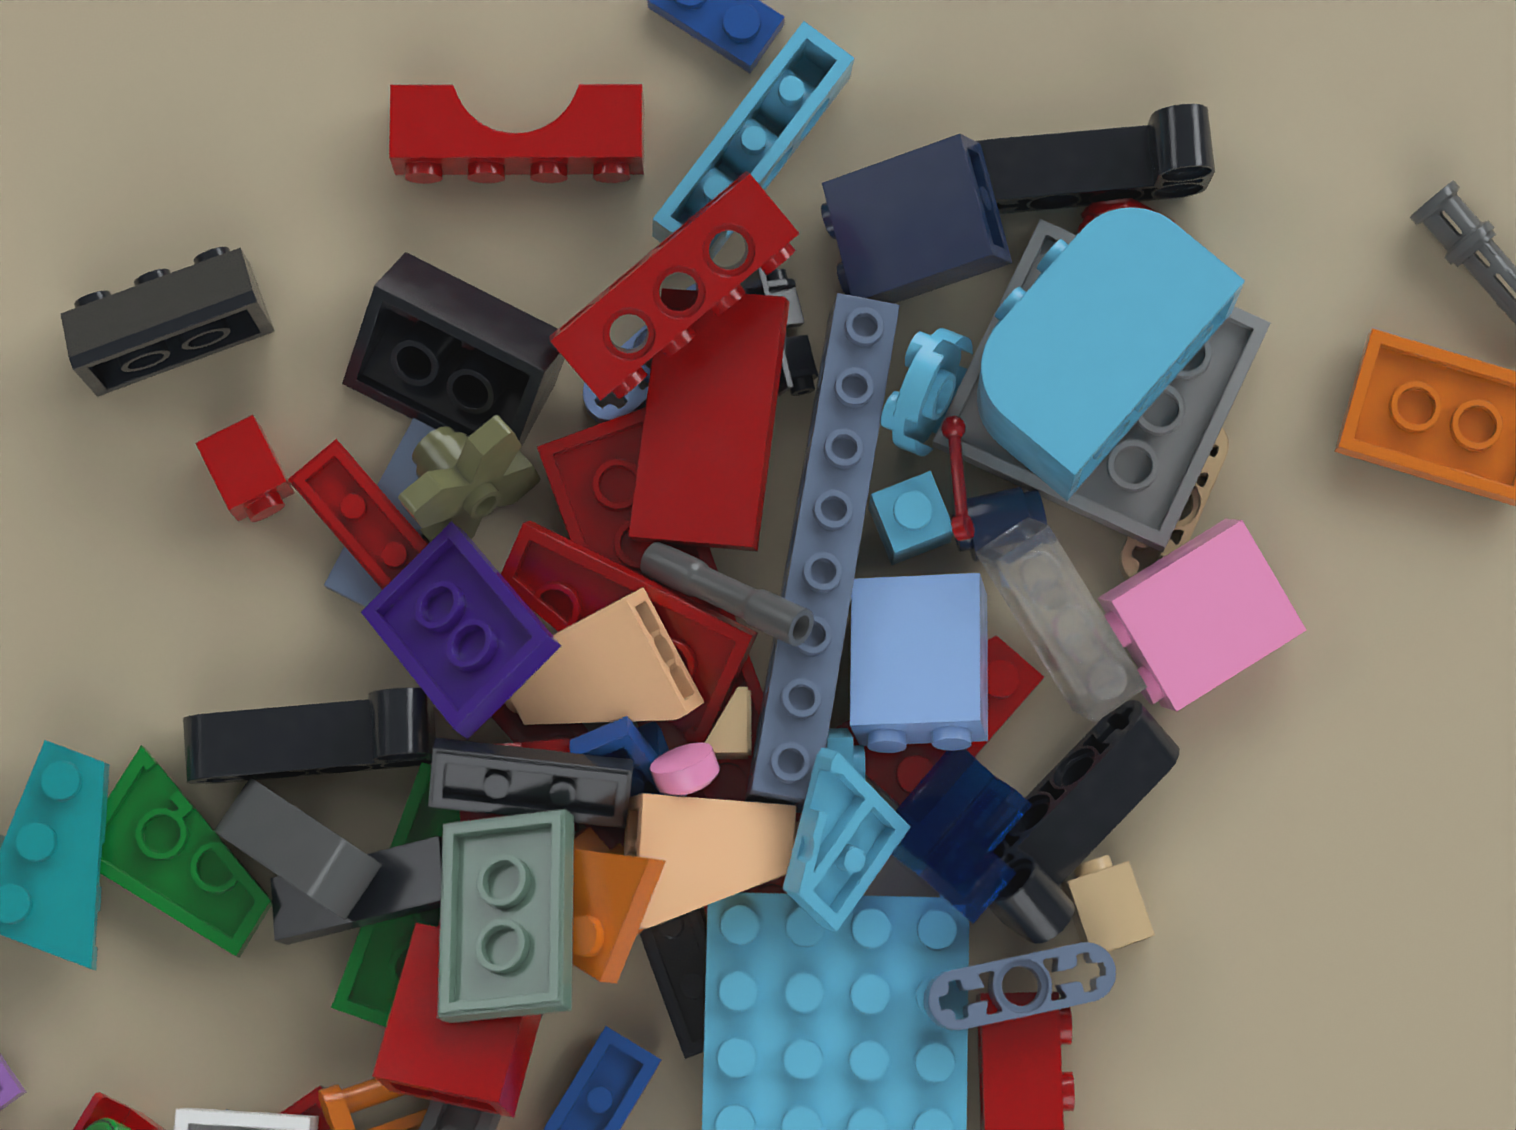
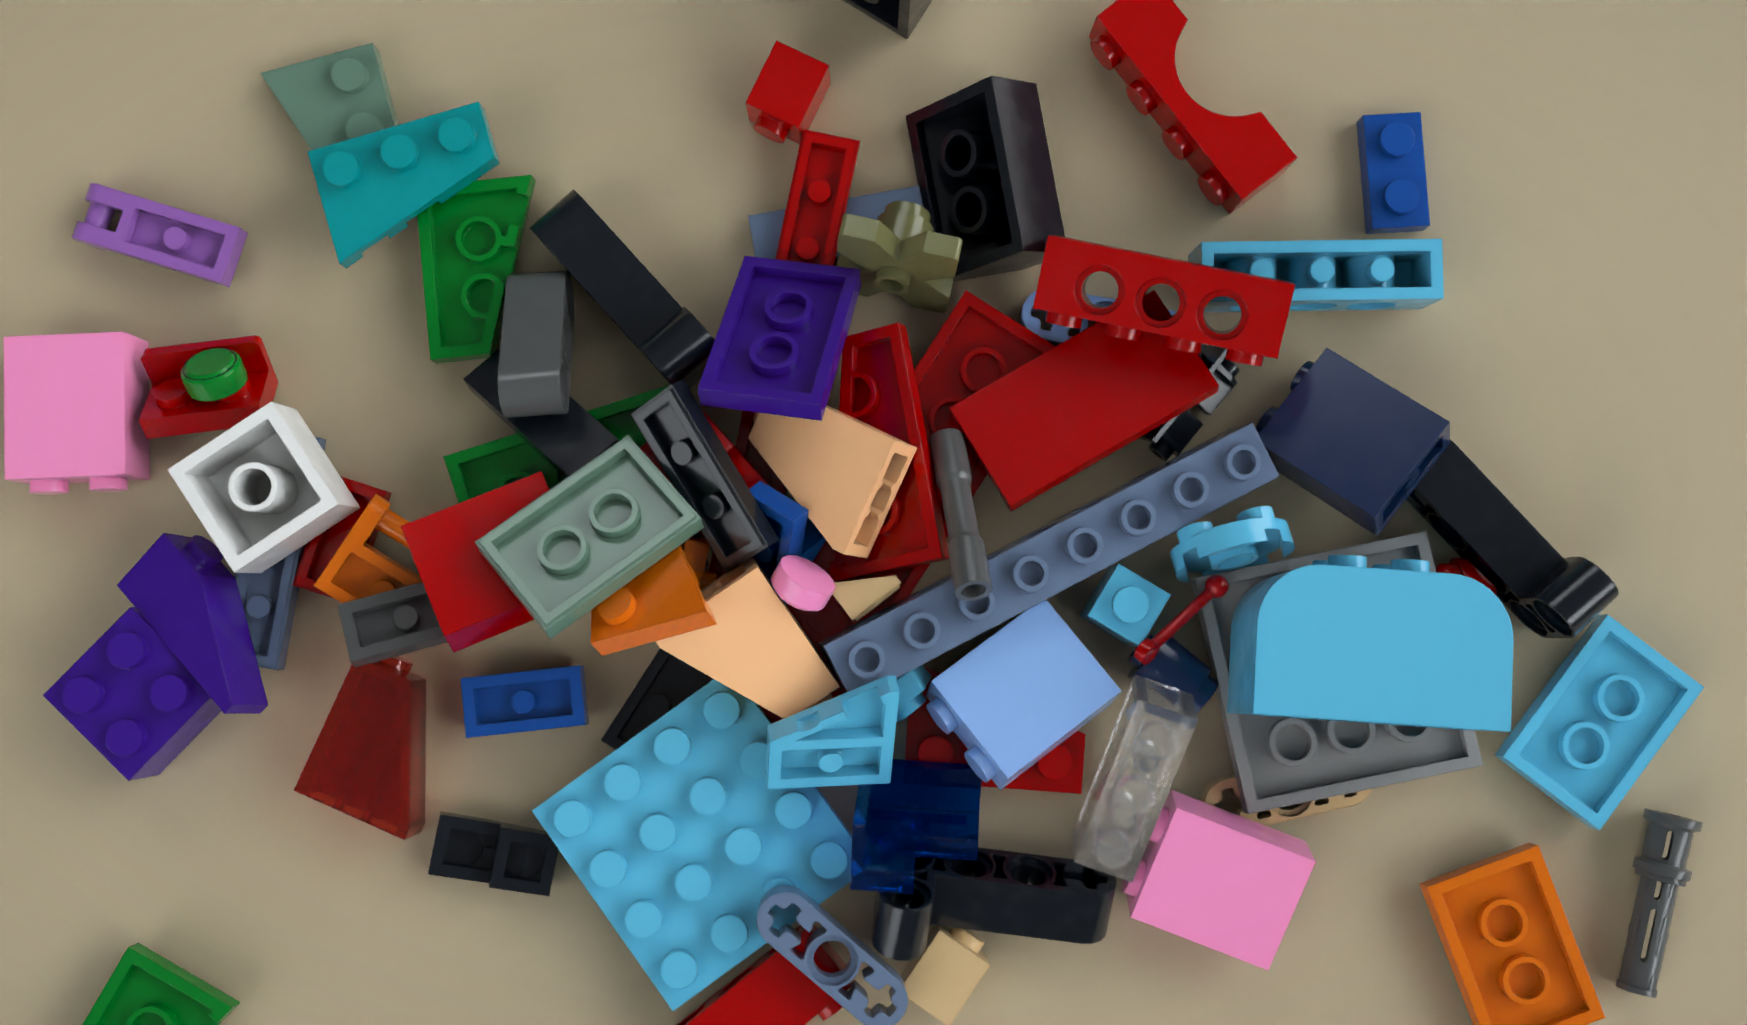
camera: 50 degrees right, 5 degrees up
none -> medium azure plate [1495,614,1704,830]

